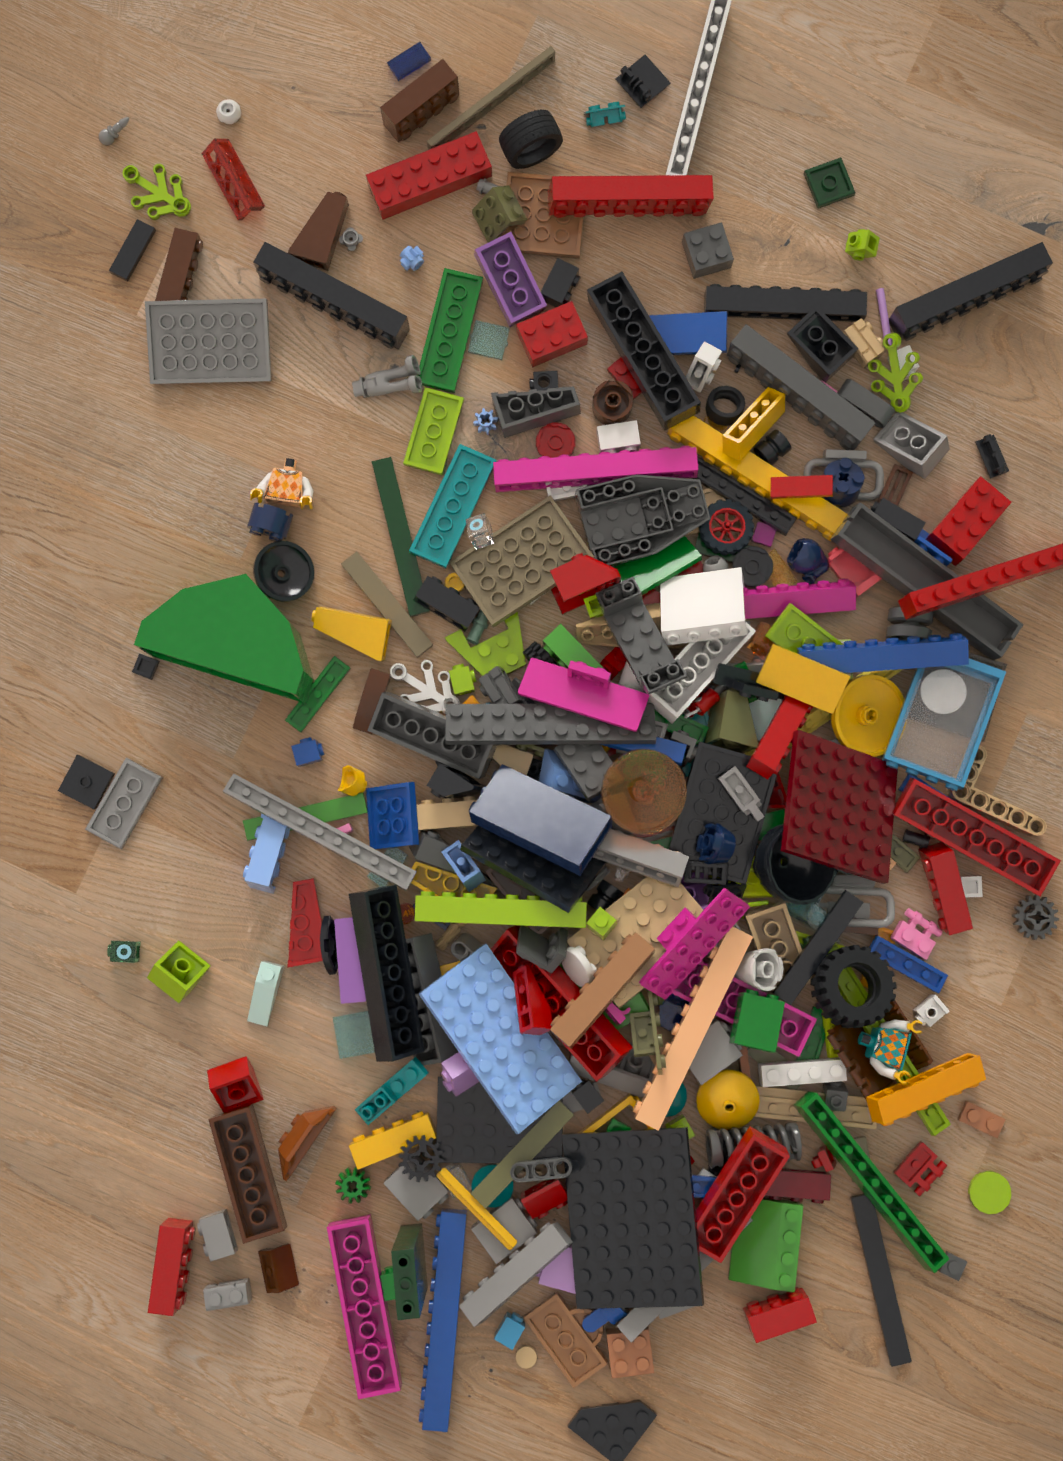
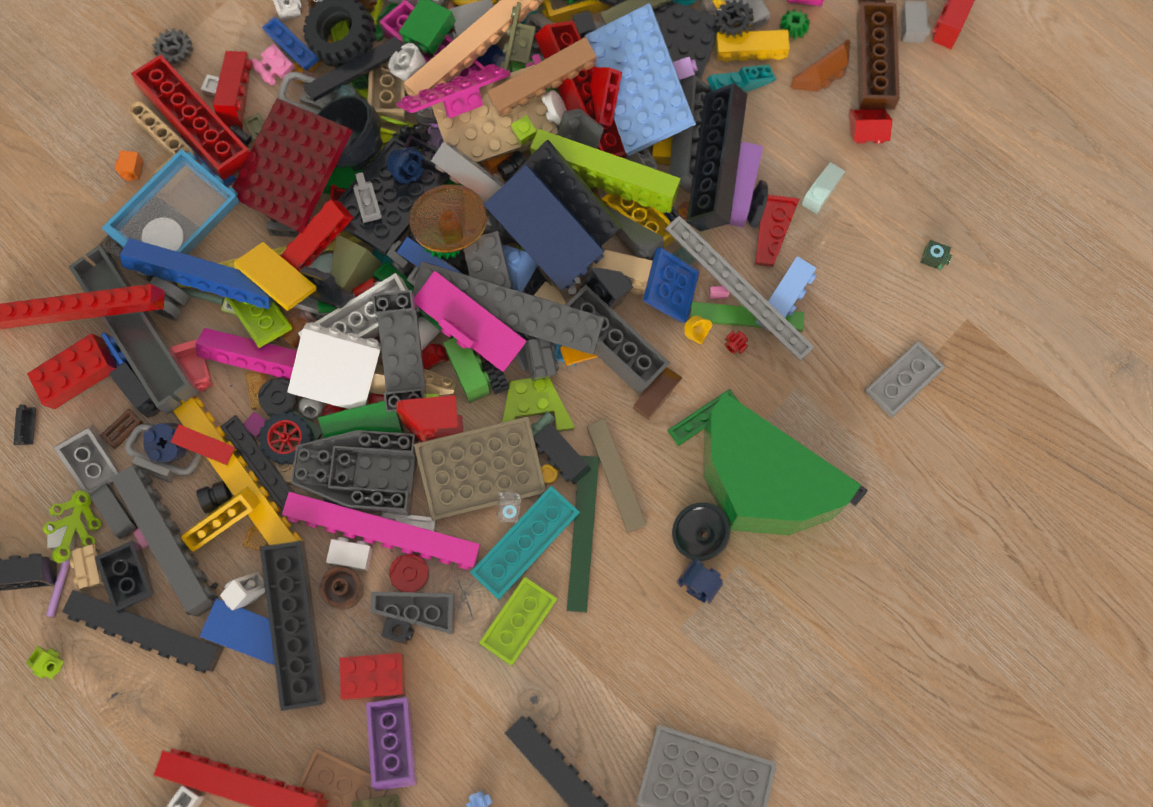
camera: 160 degrees left, 10 degrees down
black plate [58,755,115,810] -> none
lime slope [147,940,211,1004] -> none
torso [250,458,313,510] -> none
blue brick [291,737,325,767] -> none
yellow slope [311,606,392,661] -> none
clear light blue tile [333,1011,375,1059] -> none
light grey piece [352,355,422,398] -> none
white plant [390,660,460,714] -> none
green plate [418,268,483,393] -> none
medium blue slope [442,840,486,892] -> none
lime brick [449,664,477,697] -> none
clear light blue piece [468,320,510,360] -> none
light blue gear [473,408,498,435] -> none
black brick [541,258,581,307] -> none
red plate [607,357,642,400] -> none
dark grey brick [682,222,734,279] -> none
black tyre [705,386,746,426] -> none
dark blue piece [787,538,829,584] -> none
dark green tile [803,157,856,209] -> none
yellow dish [831,675,907,757] -> none
none -> orange brick [115,150,144,181]
none -> red gear [725,331,748,354]

